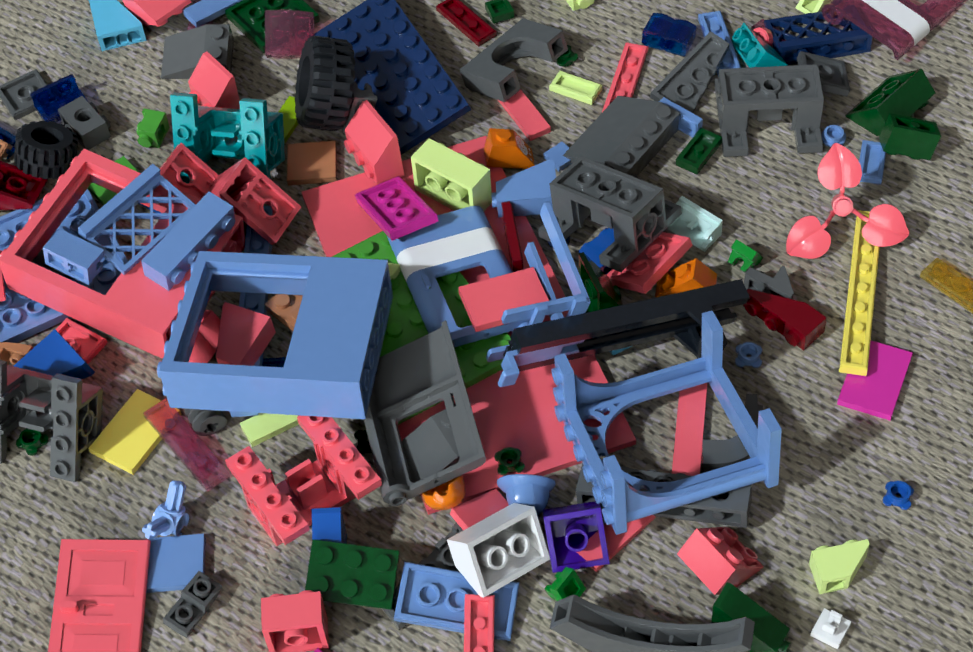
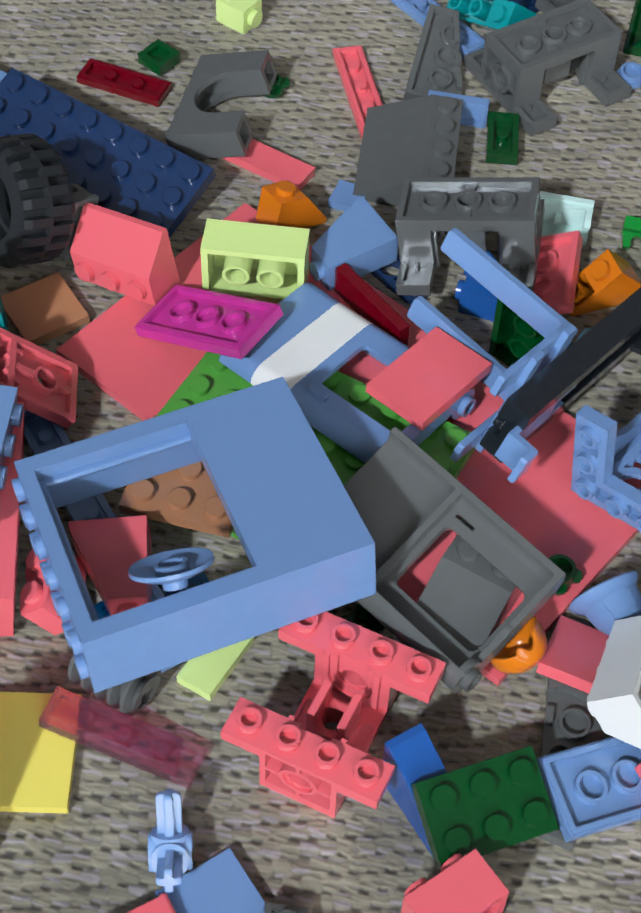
camera: 35 degrees left, 0 degrees up
yellowish green tile [549,71,602,105] -> none
clear blue brick [642,13,697,57] -> none
none -> medium blue dish [128,547,214,591]

